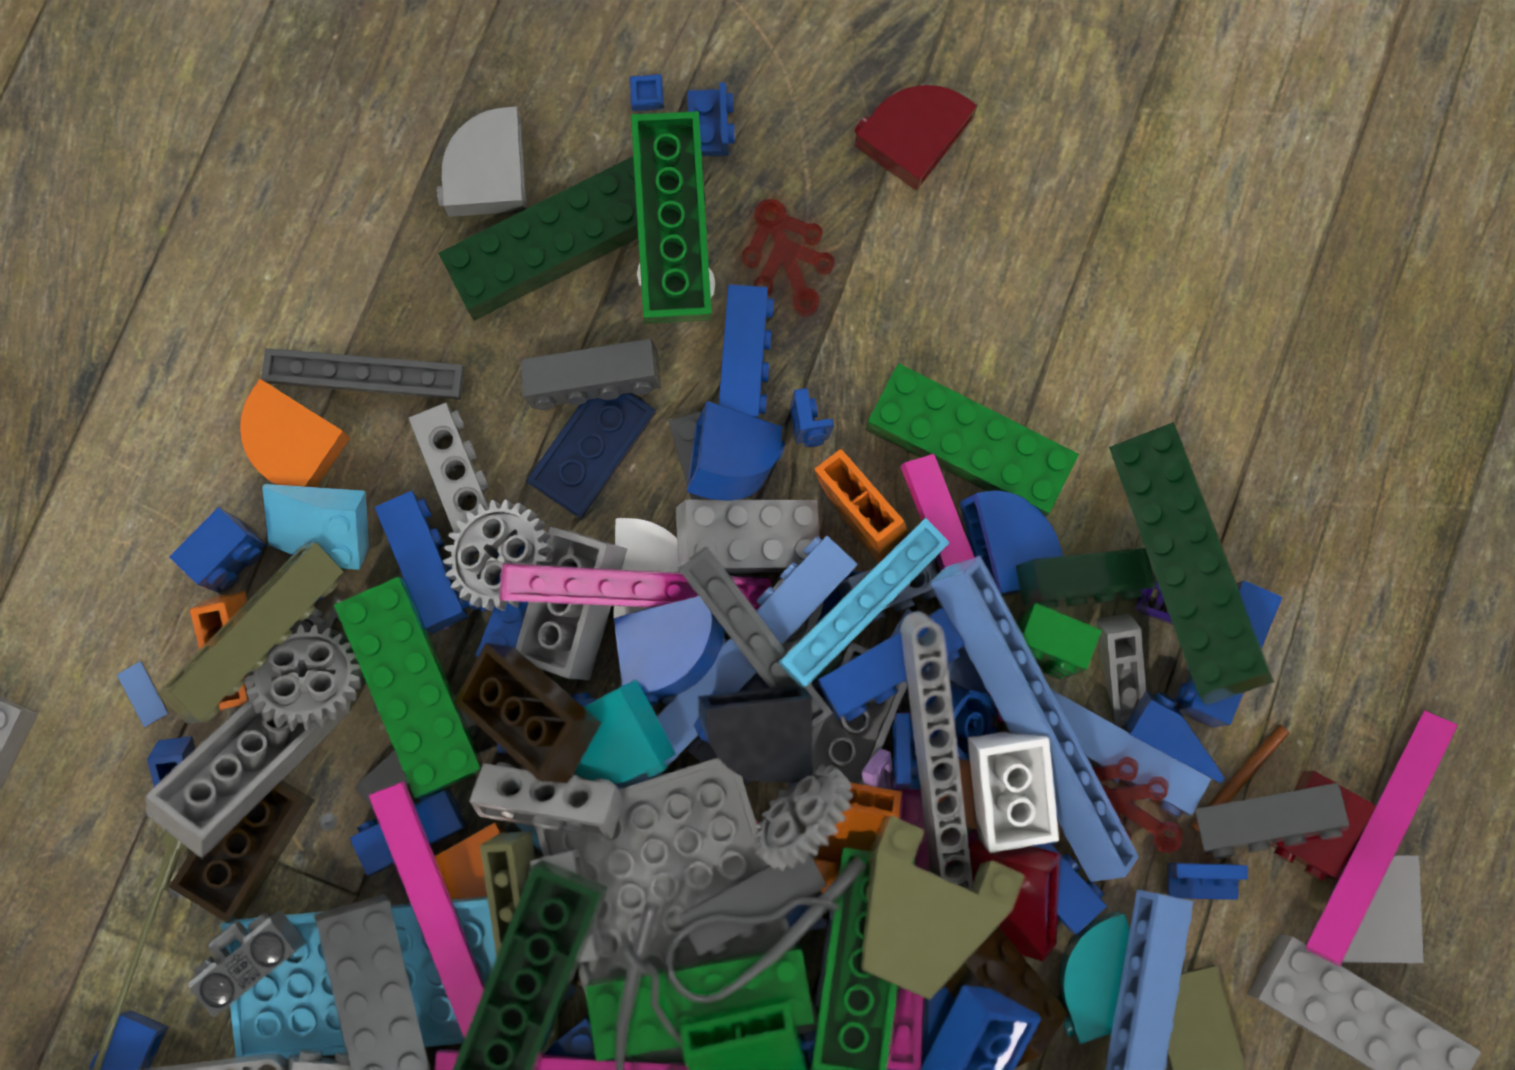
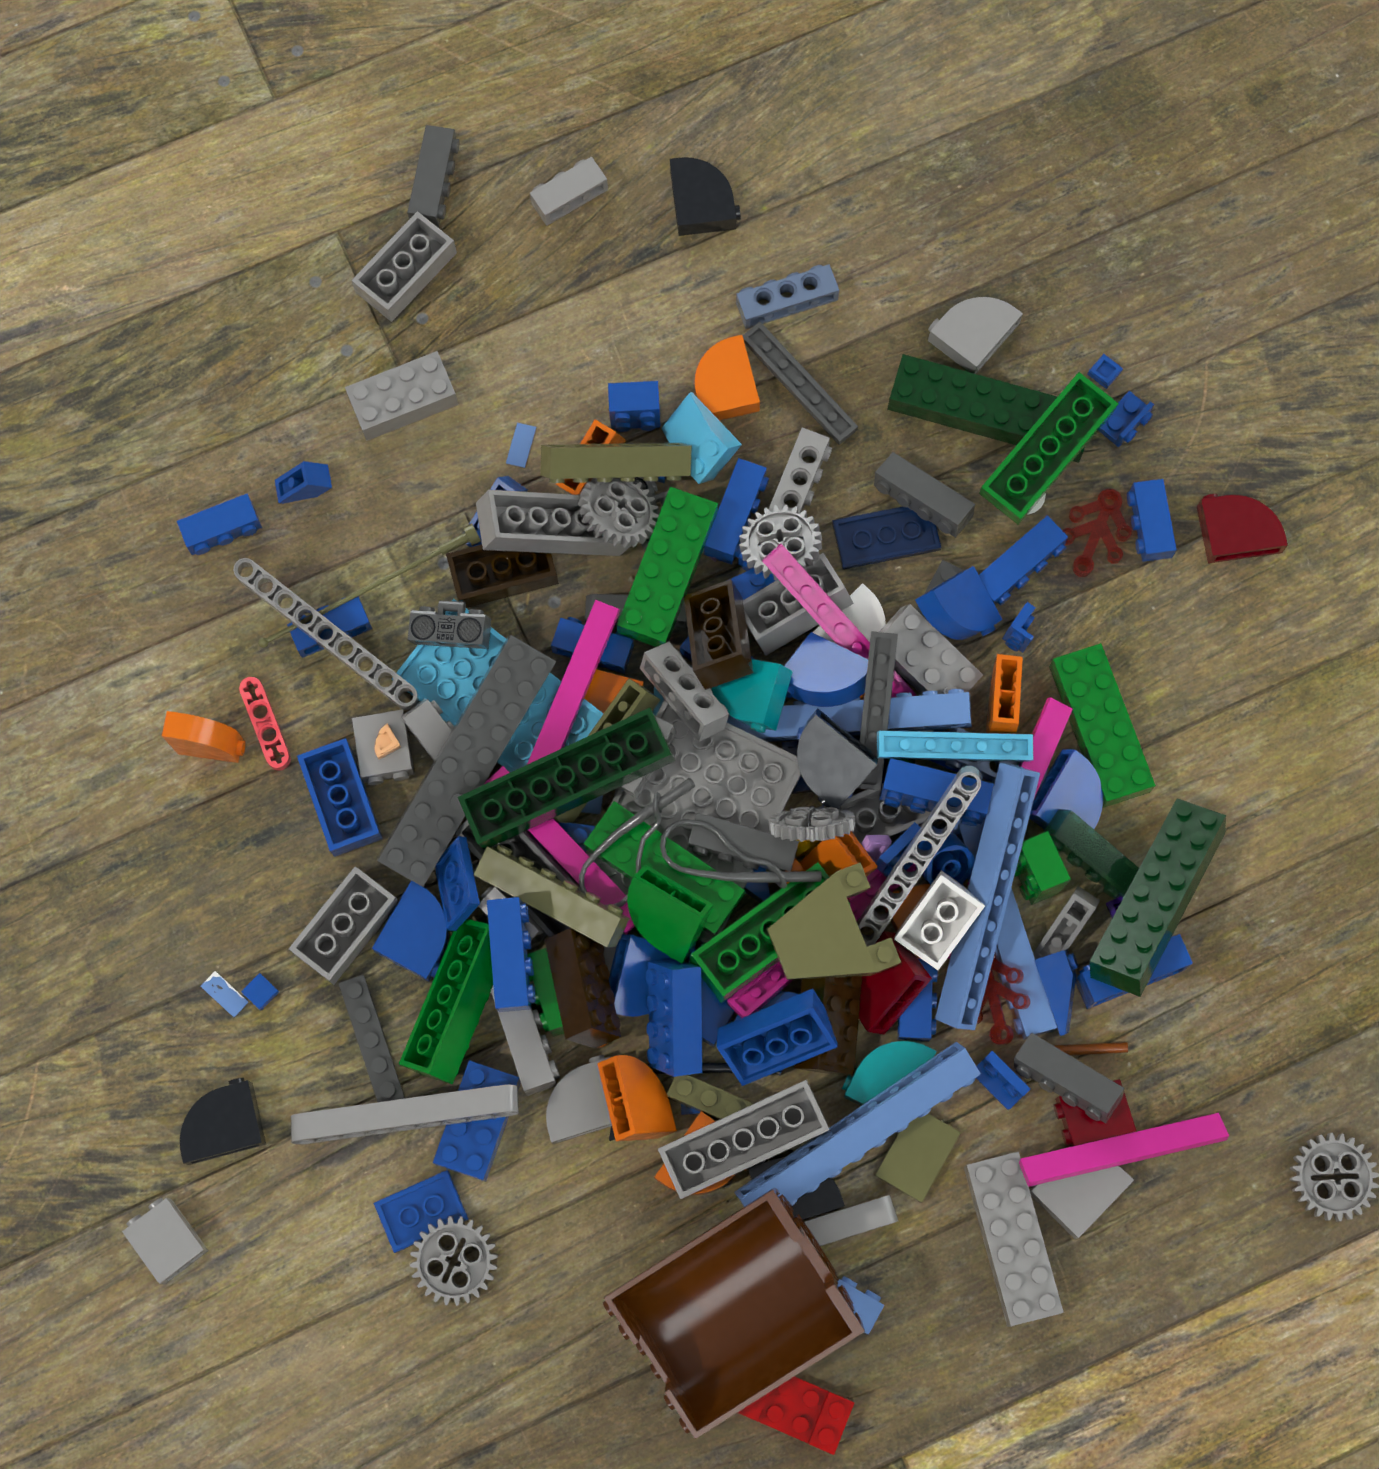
camera: 45 degrees right, 5 degrees down
none -> black brick [670,157,741,236]
none -> sand blue brick [736,264,839,329]
none -> blue brick [1127,479,1177,562]

